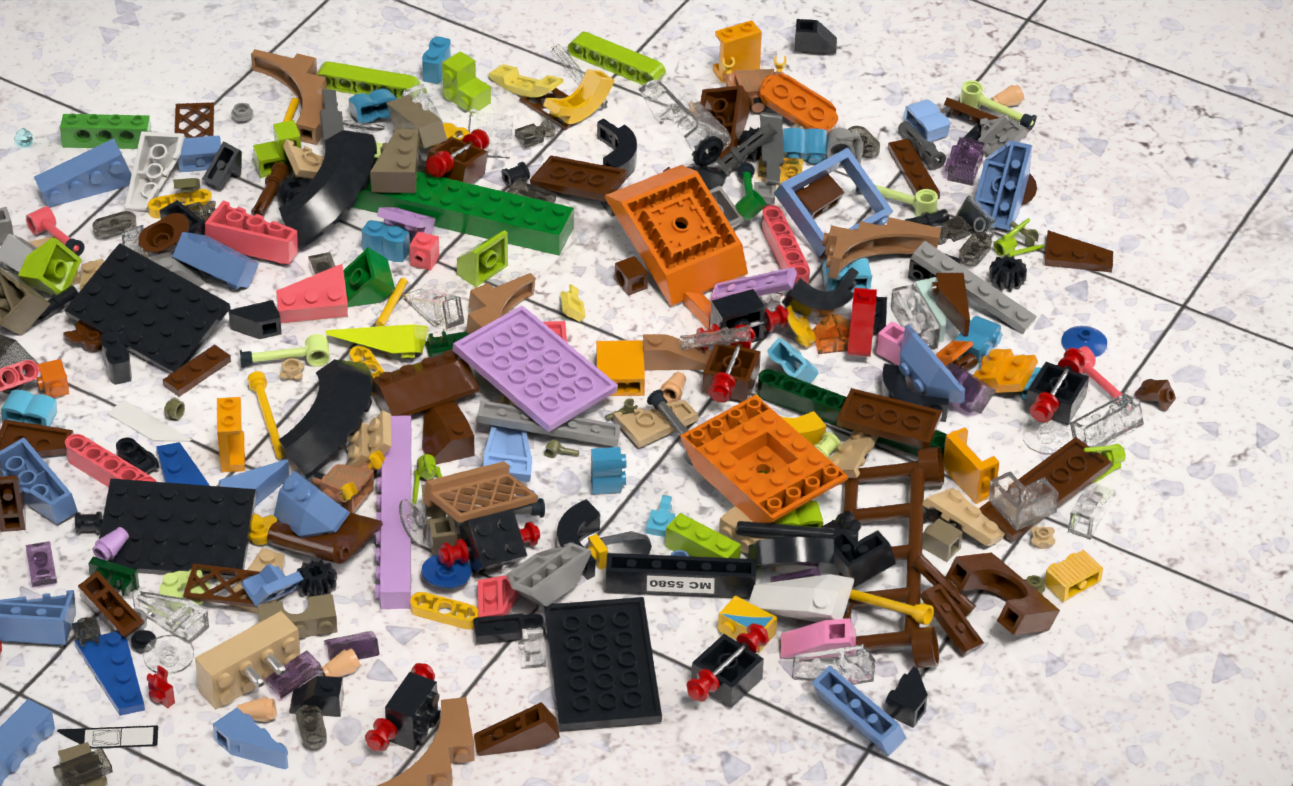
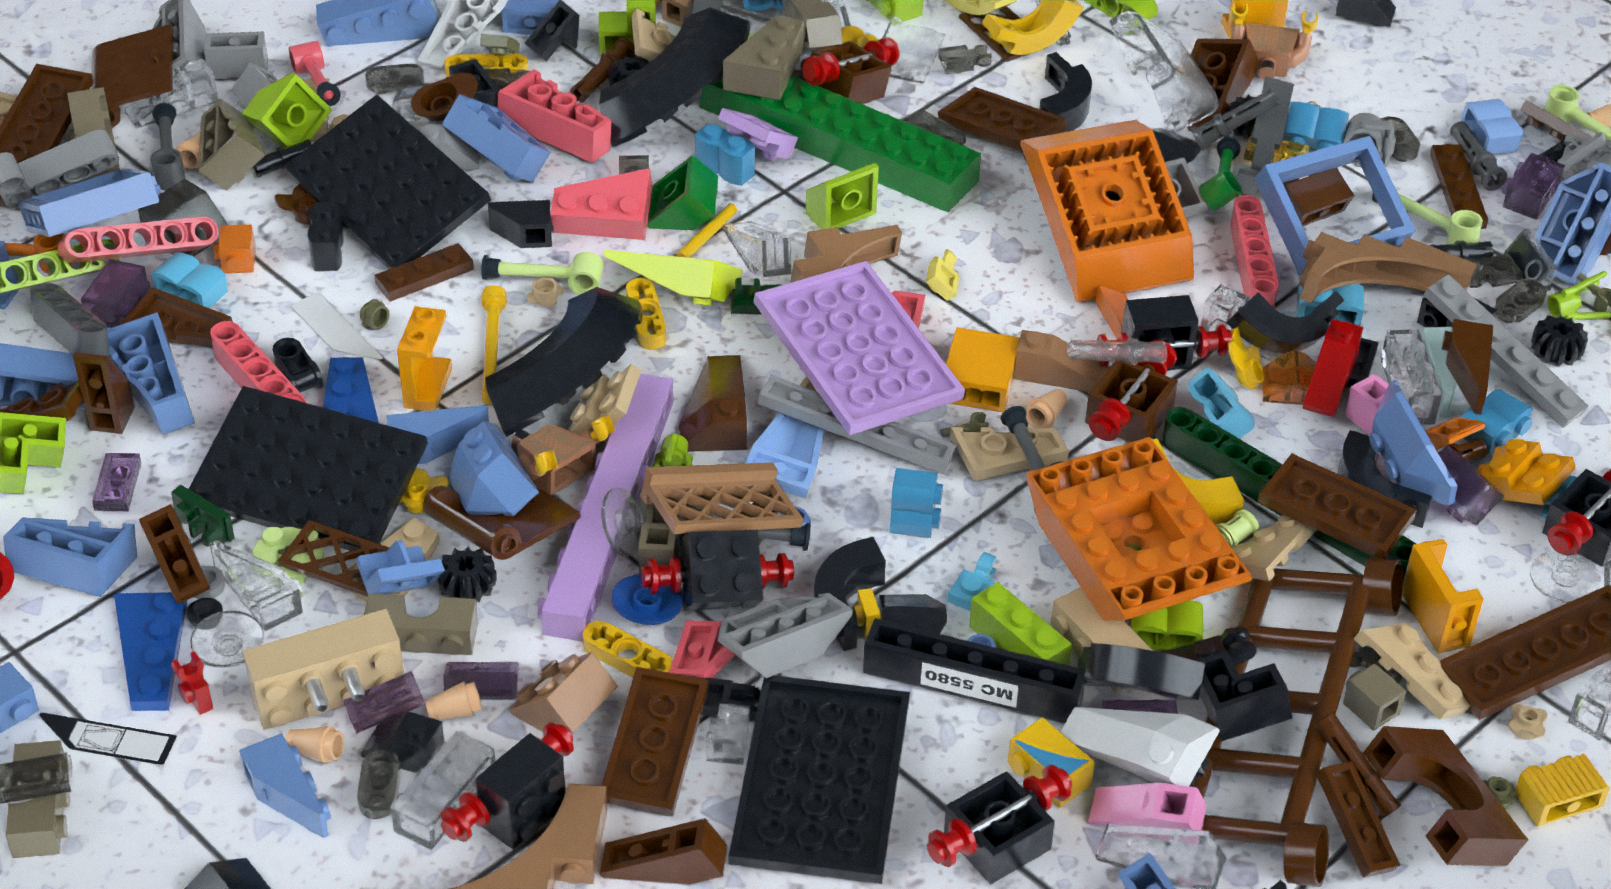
camera: 15 degrees right, 0 degrees up
clear smoke plate [72,617,101,646] -> none
black bush [75,511,103,534] -> none
lavender cone [92,527,129,561] -> none
reddish brown slope [372,350,480,416] -> none
coral brick [409,231,440,271] -> none
black bush [501,162,530,187] -> none
olive hand [544,439,579,458] -> none
reddish brown brick [615,256,648,296] -> none
black gear [691,135,723,166] -> none
lavender tile [710,267,797,301] -> none
black axle [736,521,859,541] -> none
orange tile [759,74,838,133] -> none
yellow piece [849,589,934,625] -> none
clear brick [989,471,1059,531] -> none
none -> clear brick [390,731,496,850]
none -> medium nougat slope [508,652,618,733]
none -> reddish brown plate [601,667,709,816]

